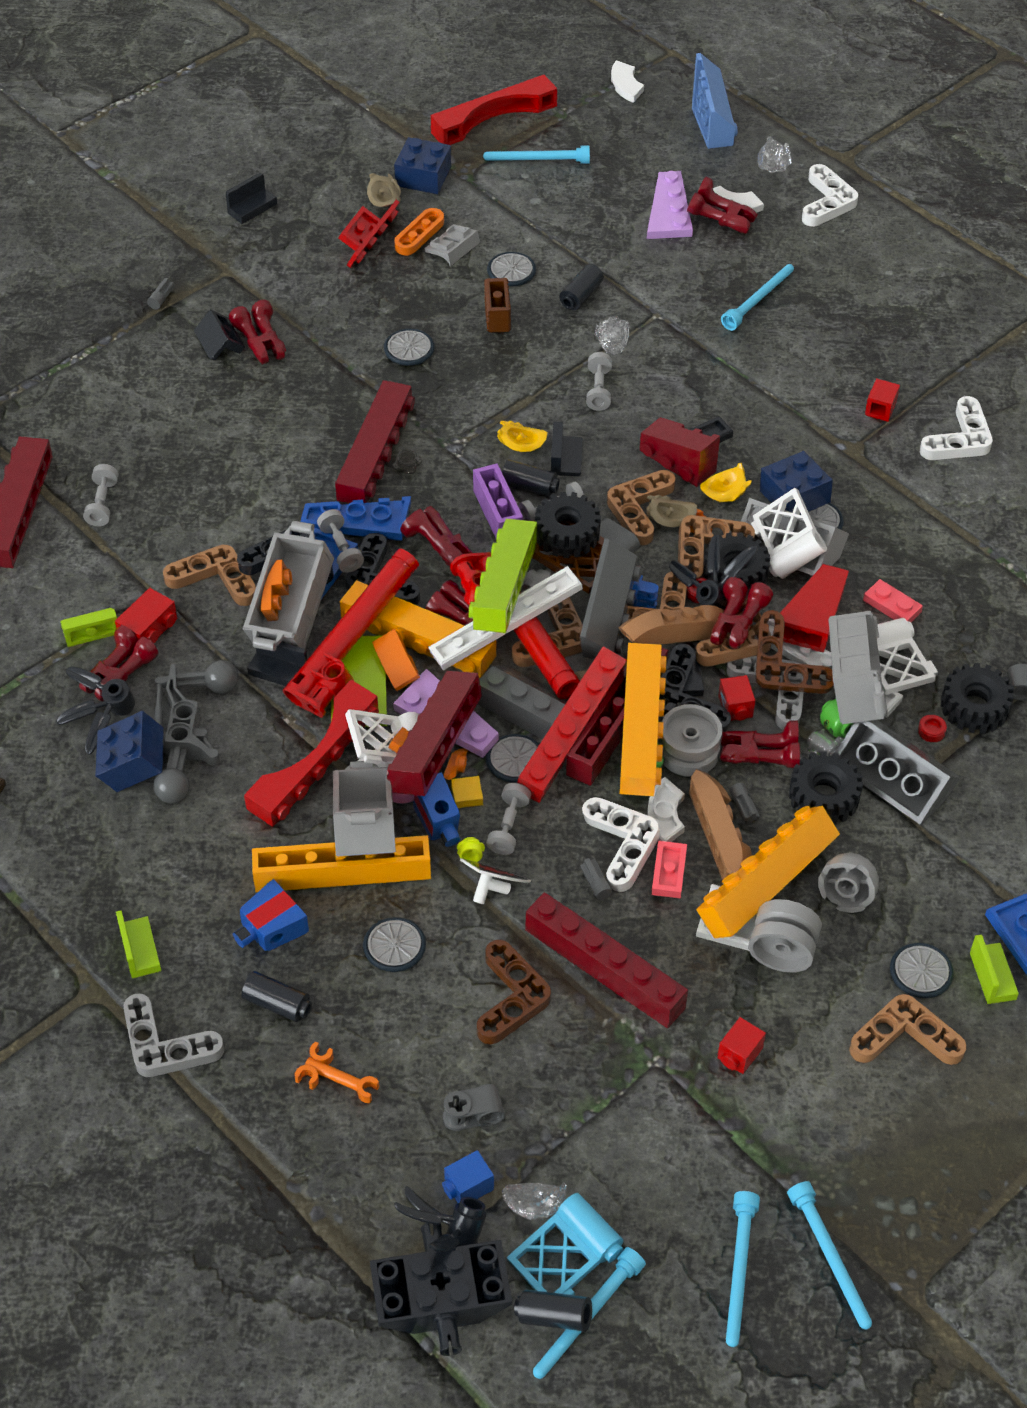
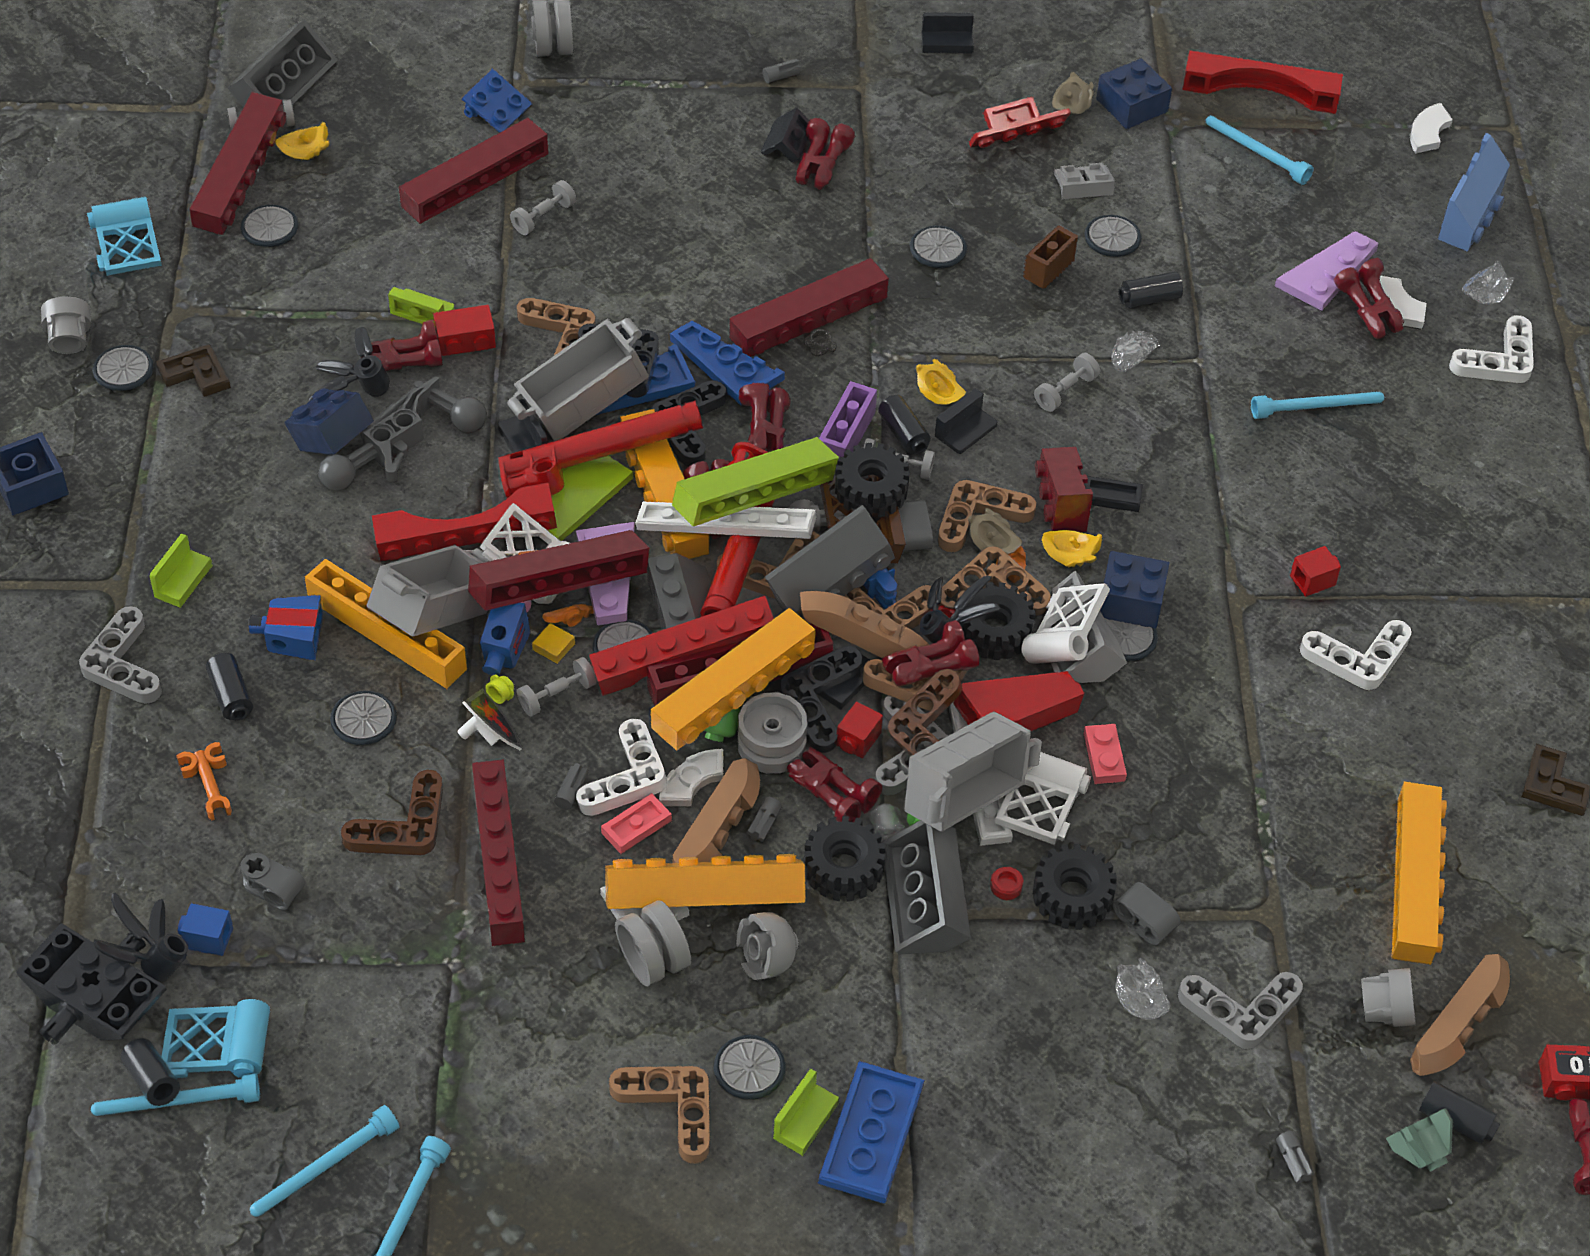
camera: 40 degrees right, 0 degrees up
orange slope [261,559,293,621] -> none
light grey wheel [317,509,364,572] -> none
orange slope [372,629,420,691] -> none
orange plate [394,208,444,256] -> none
clear hat [502,1183,567,1221] -> none
red brick [717,1017,766,1074] -> none

